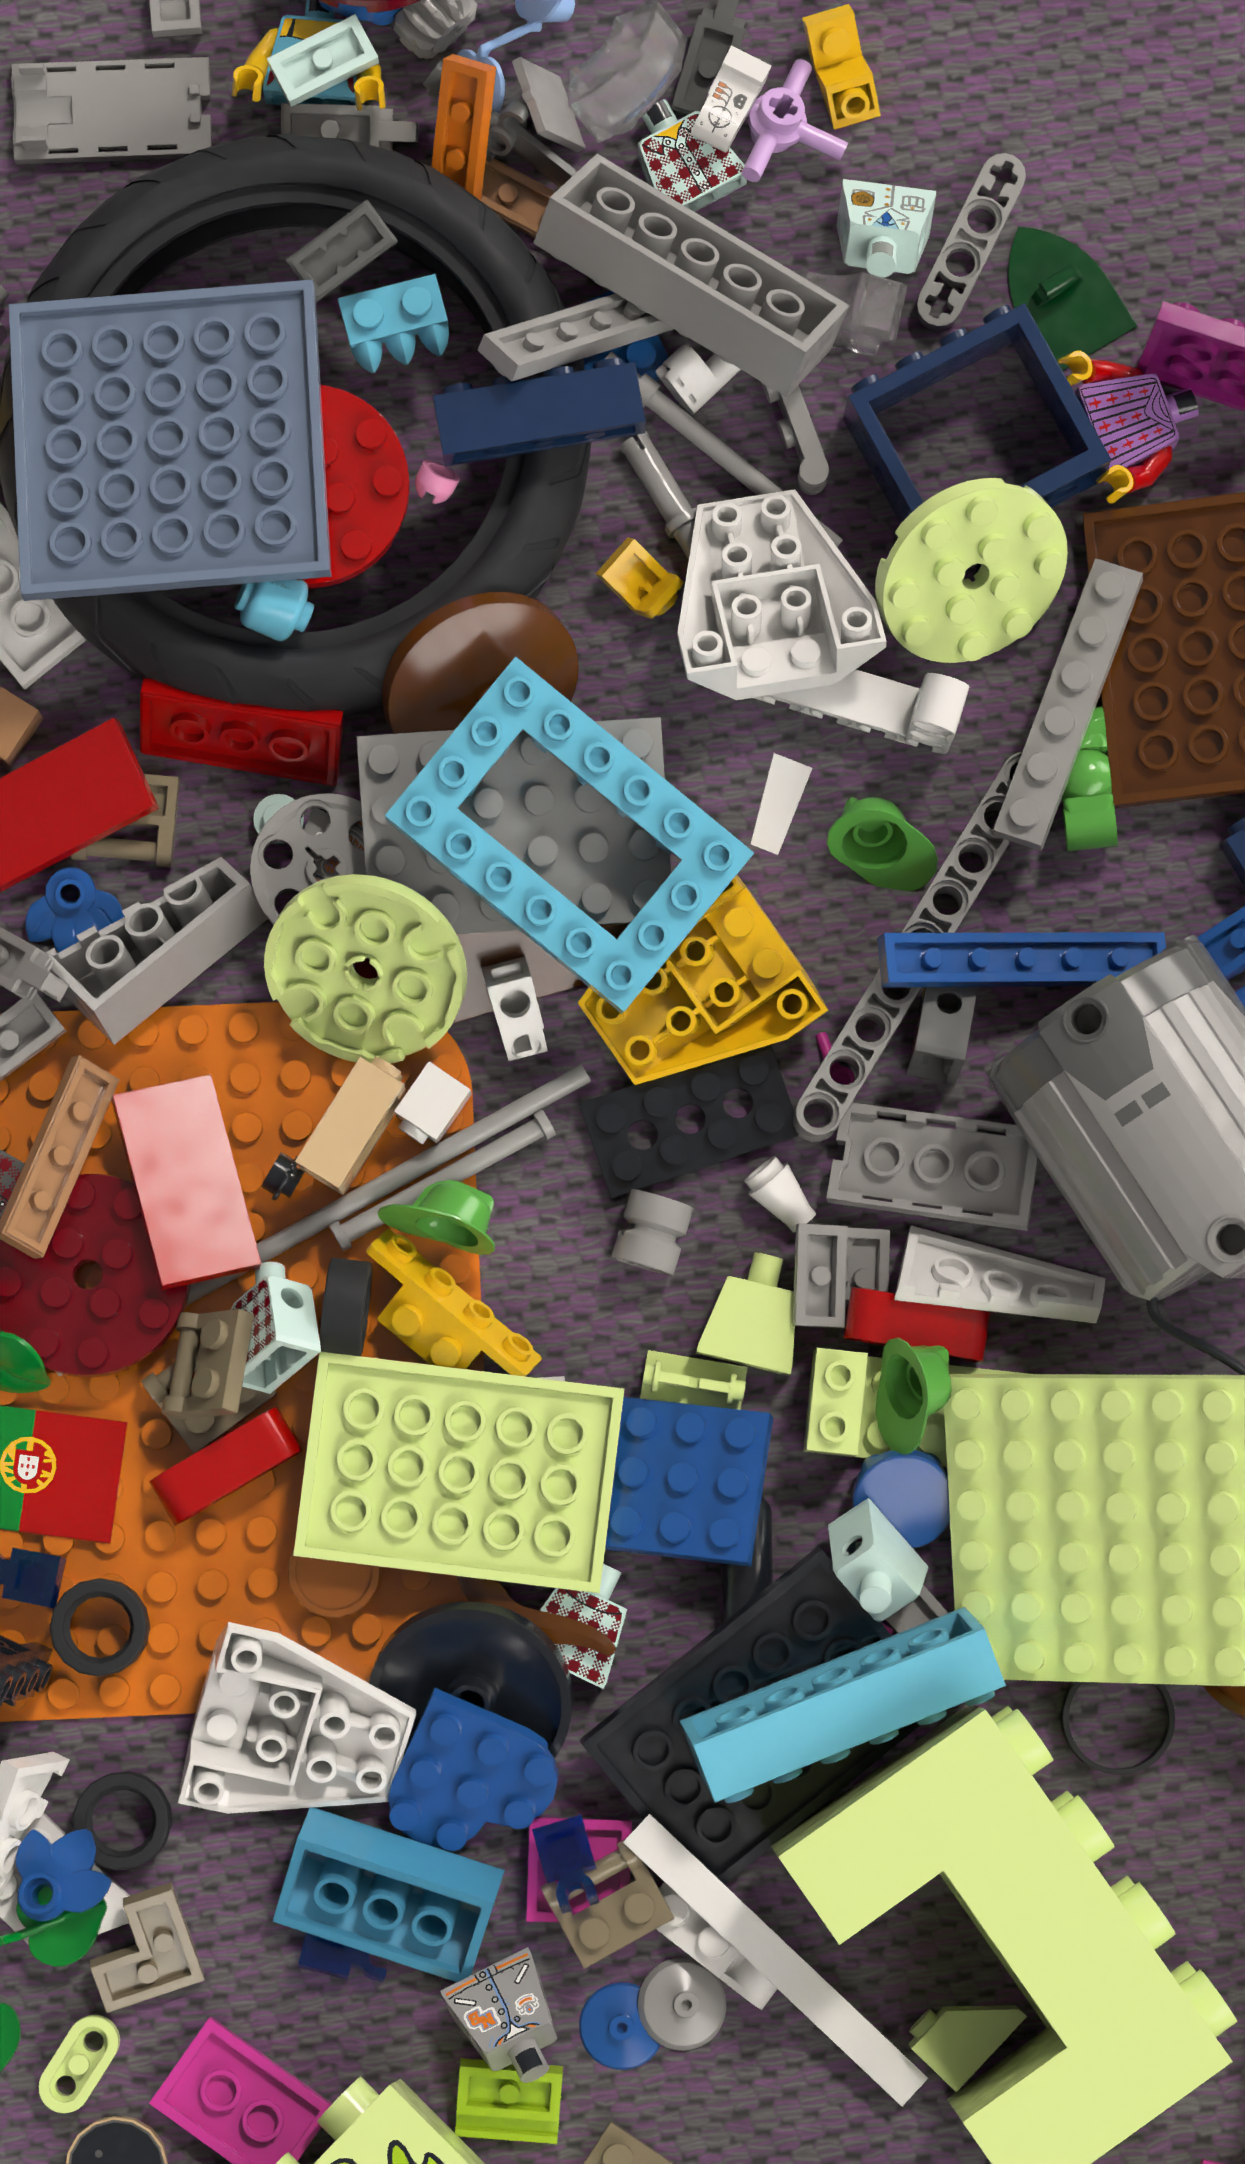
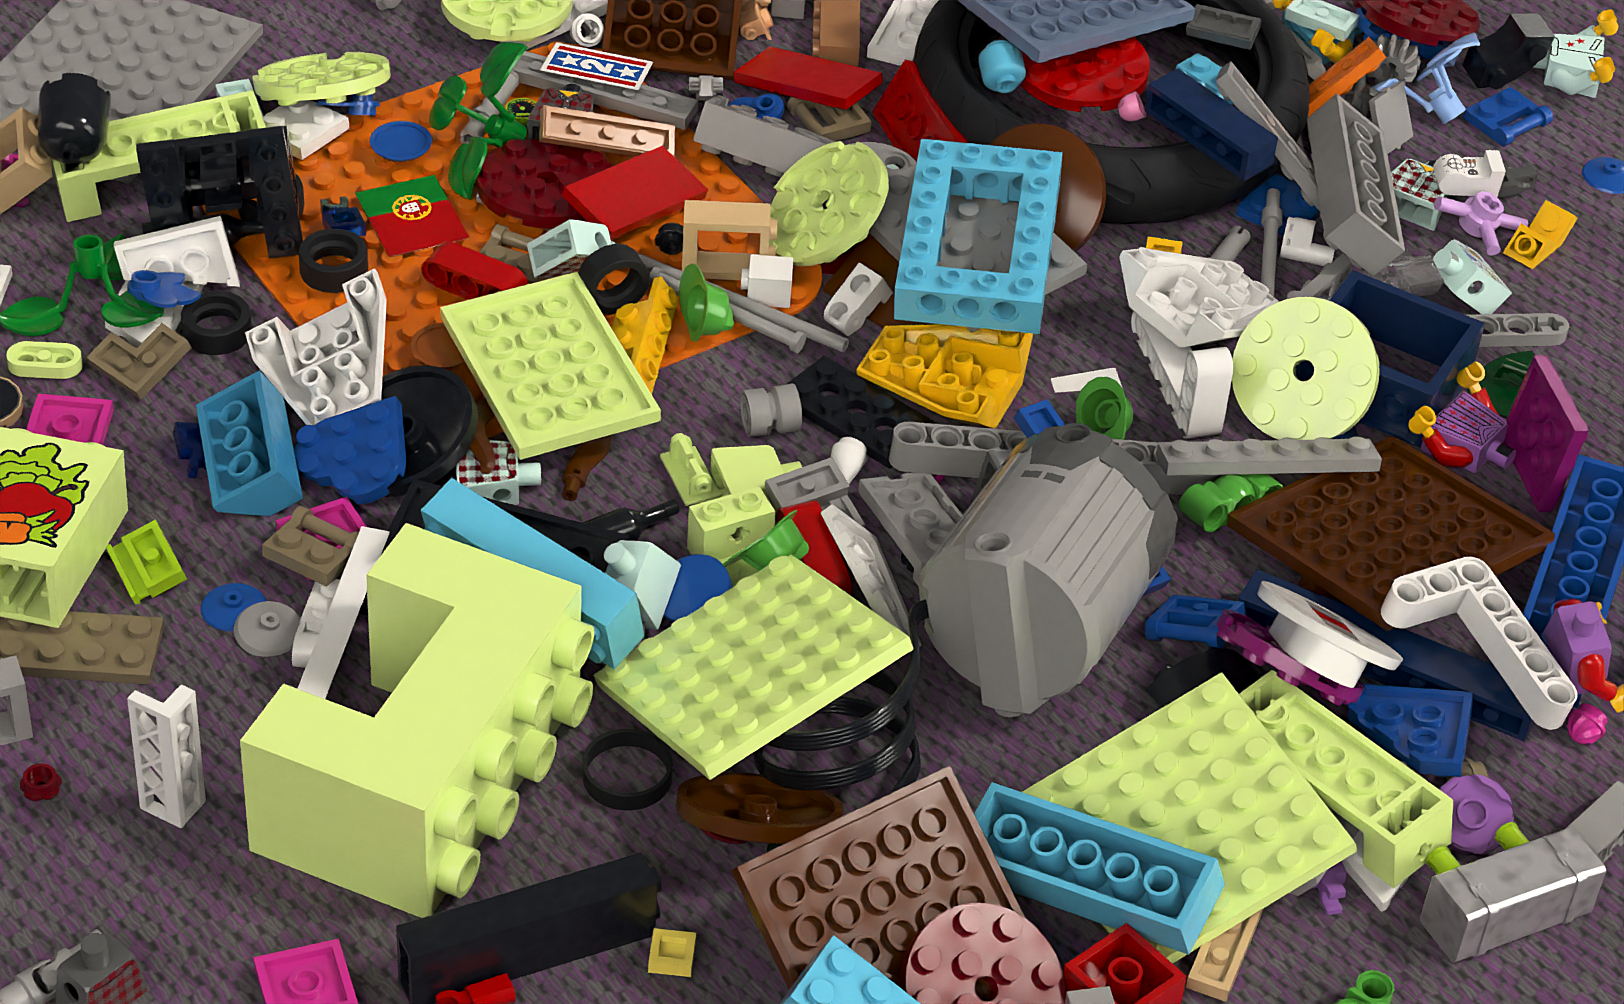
camera: 60 degrees right, 40 degrees down
dark tan plate [161,1309,254,1419] -> none
light grey torso [440,1947,557,2083] -> none
clear blue plate [532,1815,600,1914] -> none
clear brick [568,0,687,143] -> none
blue plate [605,1397,774,1567] -> none

